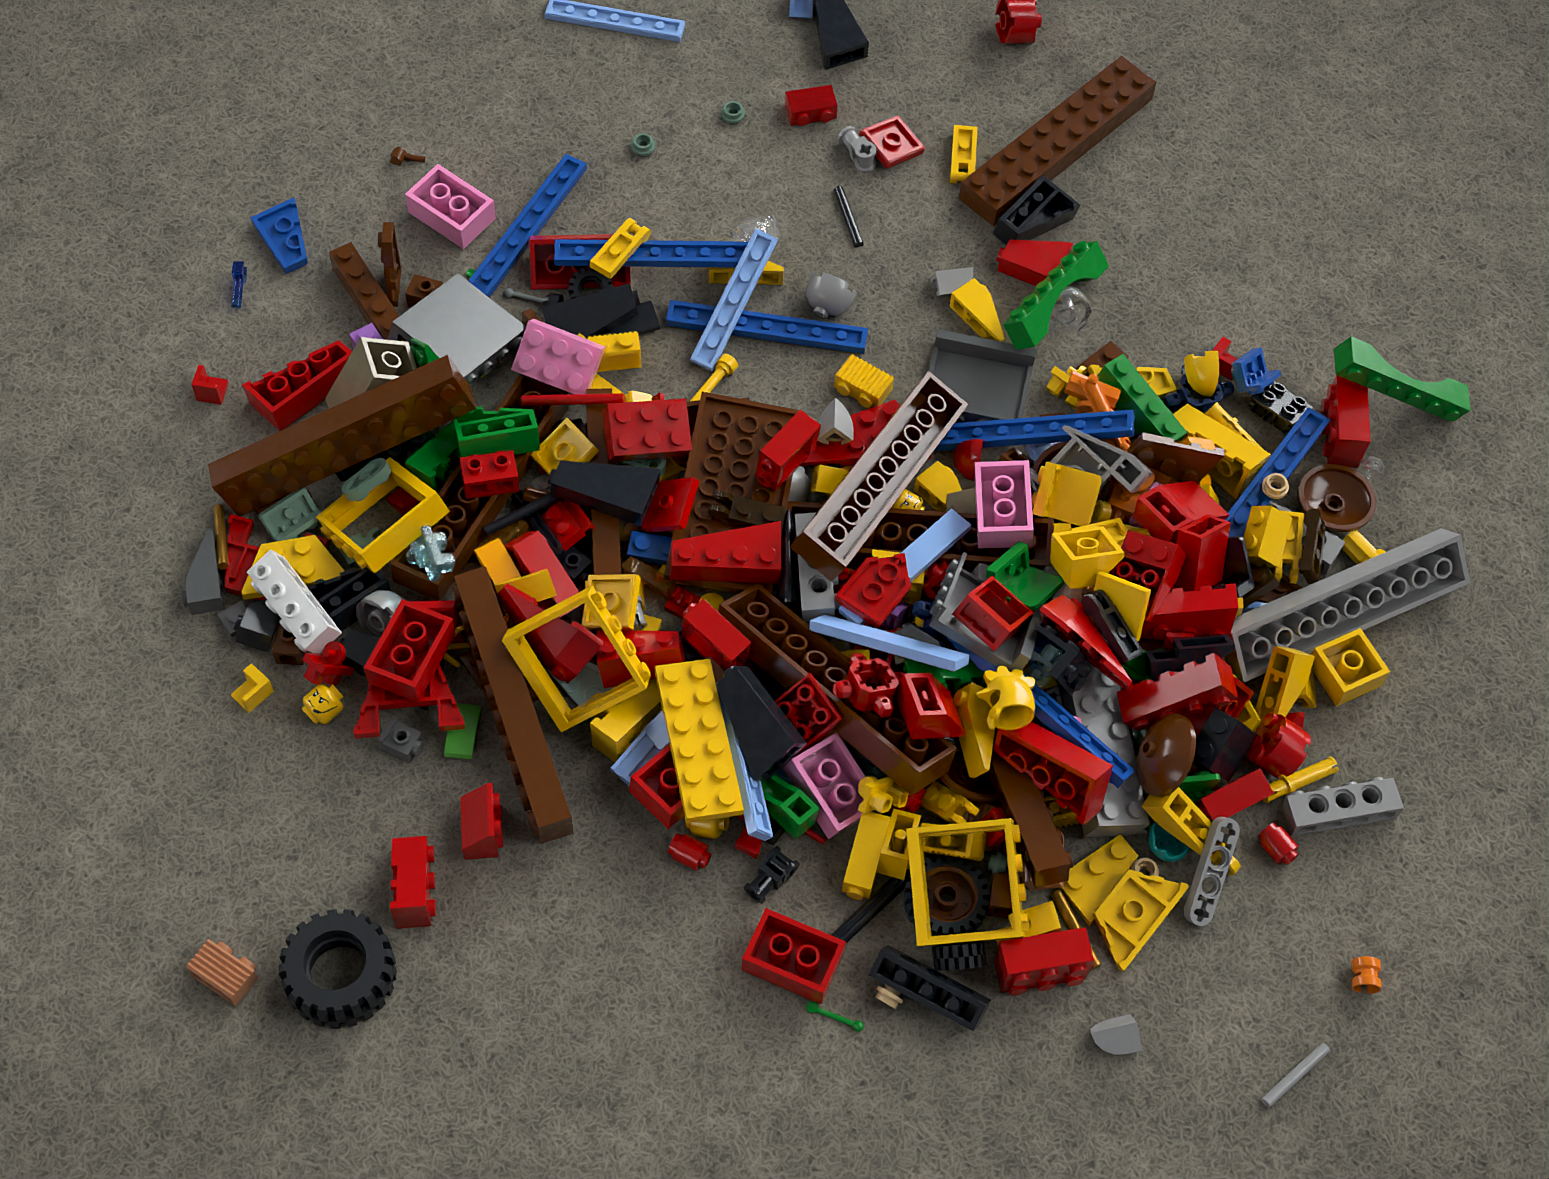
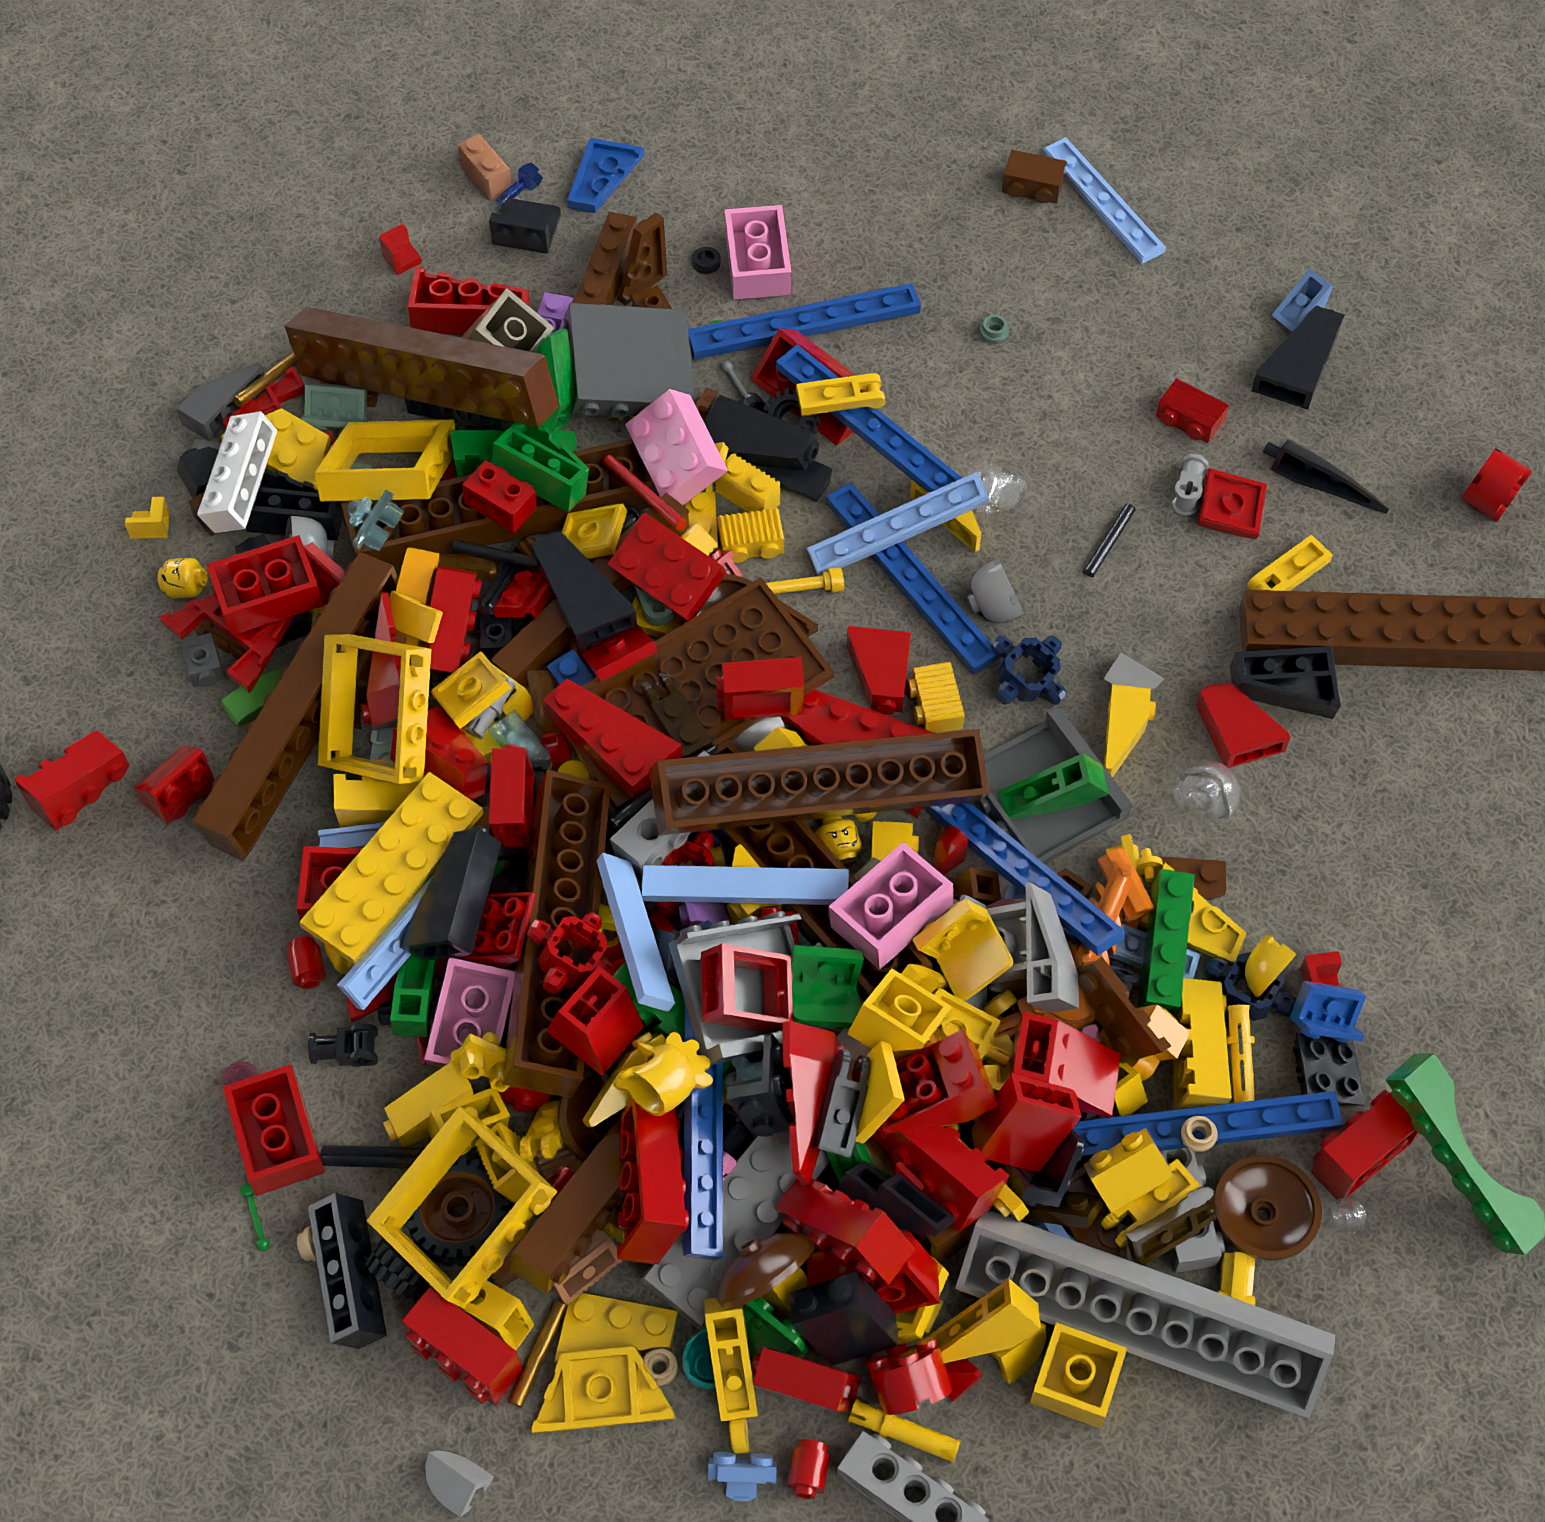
camera: 50 degrees right, 0 degrees up
red hips [302,641,355,686] -> none
sand green plate [342,458,391,501] -> none
reddish brown hand [390,147,426,166] -> none
sand green plate [721,101,745,124] -> none
light grey brick [817,398,853,445] -> none
red tile [835,553,911,627] -> none
green arch [1003,241,1109,350] -> none
light grey beam [1184,817,1240,926] -> none
none -> reddish brown axle [194,619,248,659]
none -> clear pink plate [223,1061,258,1086]
none -> nougat brick [458,134,513,201]
none -> clear light blue hips [488,709,551,761]
none -> black bracket [489,198,561,254]
none -> black tile [692,247,721,274]
none -> medium blue piece [708,1451,777,1501]
none -> yellow brick [717,508,784,563]
none -> red slope [847,626,911,715]
none -> dark blue piece [990,635,1067,705]
none -> green slope [998,753,1109,821]
none -> reddish brown brick [1002,149,1067,204]
none -> black piece [1263,439,1389,514]

